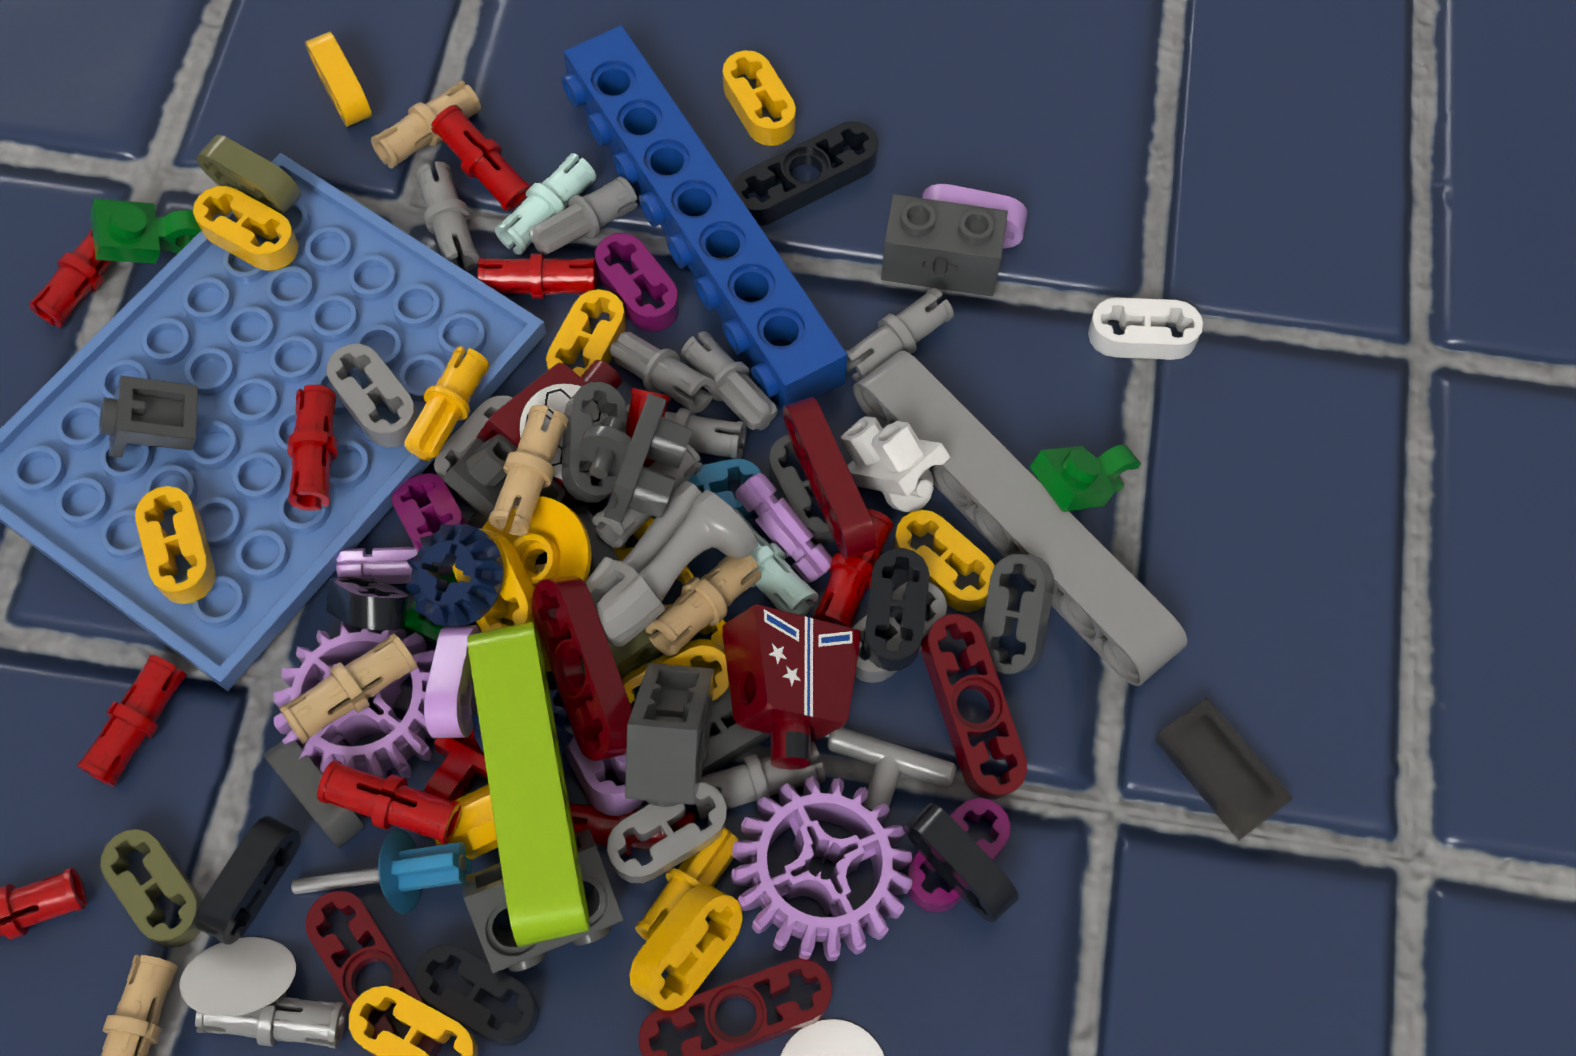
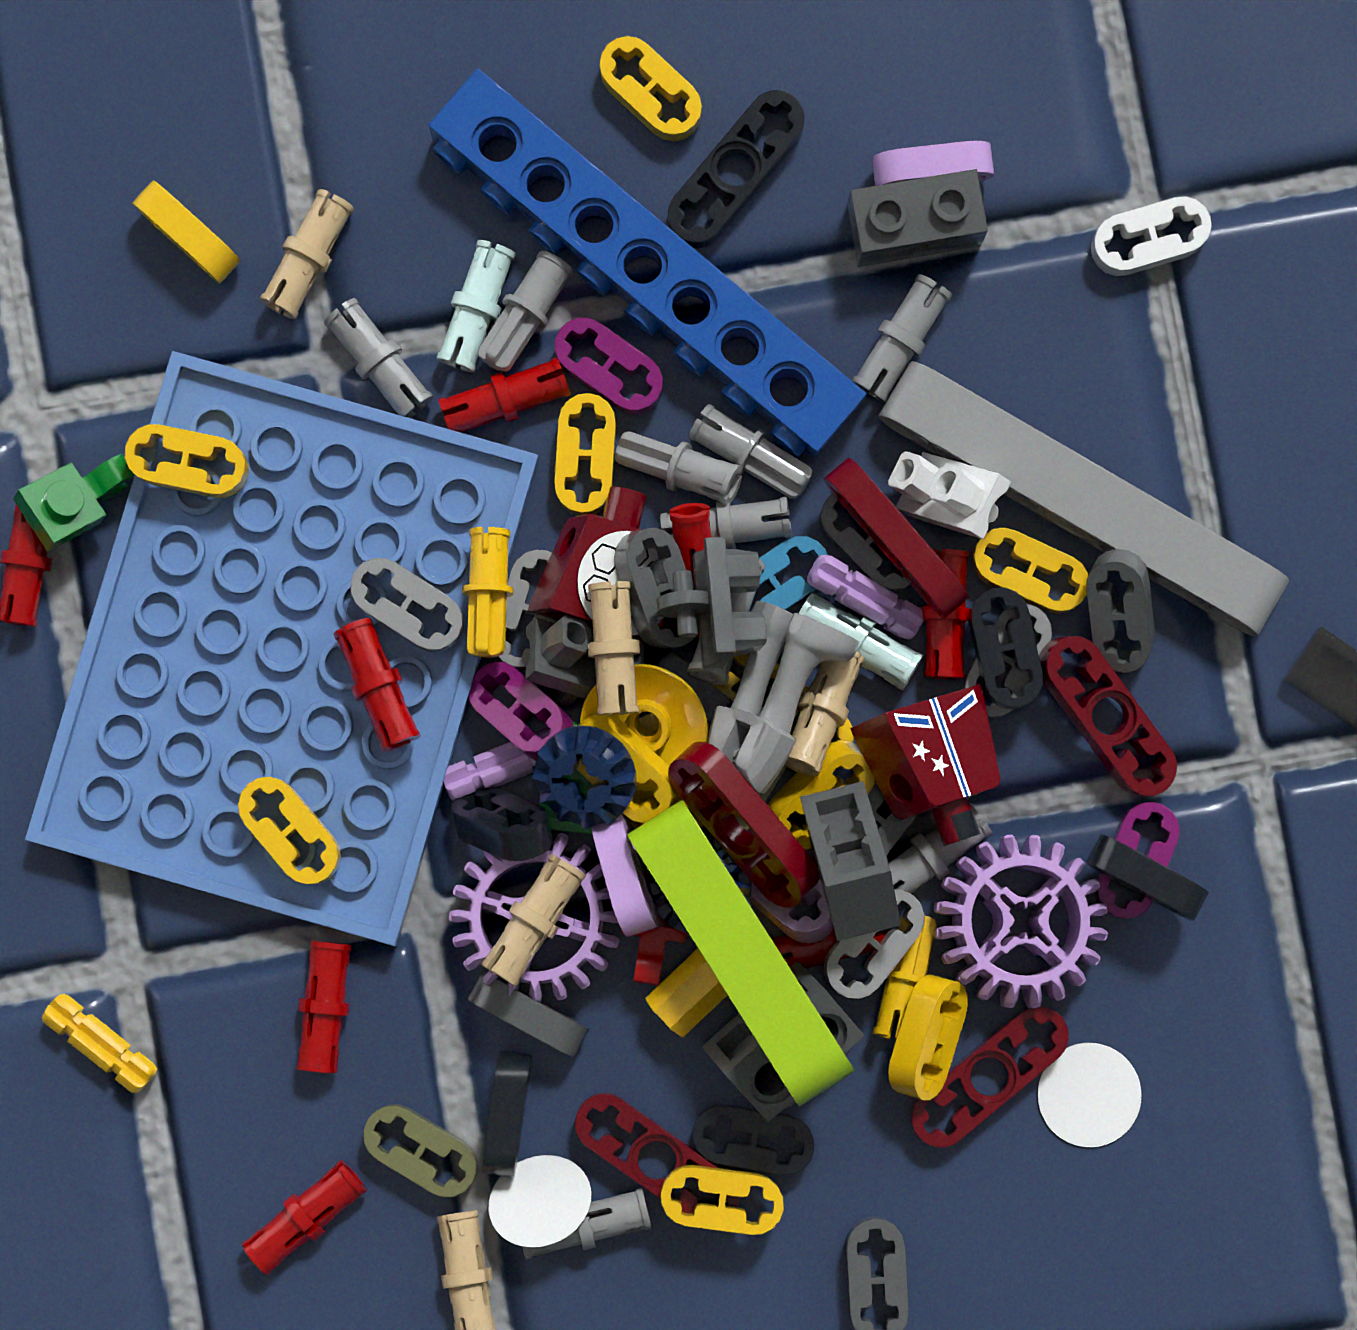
camera: 20 degrees left, 20 degrees up
dark grey bracket [99,375,198,458] -> none
olive beam [196,135,302,216] -> none
dark azure piece [291,829,472,914] -> none
red pin [317,760,462,845] -> none
red pin [431,105,531,212] -> none
light grey piece [827,727,956,812] -> none
green plate [1029,445,1141,512] -> none

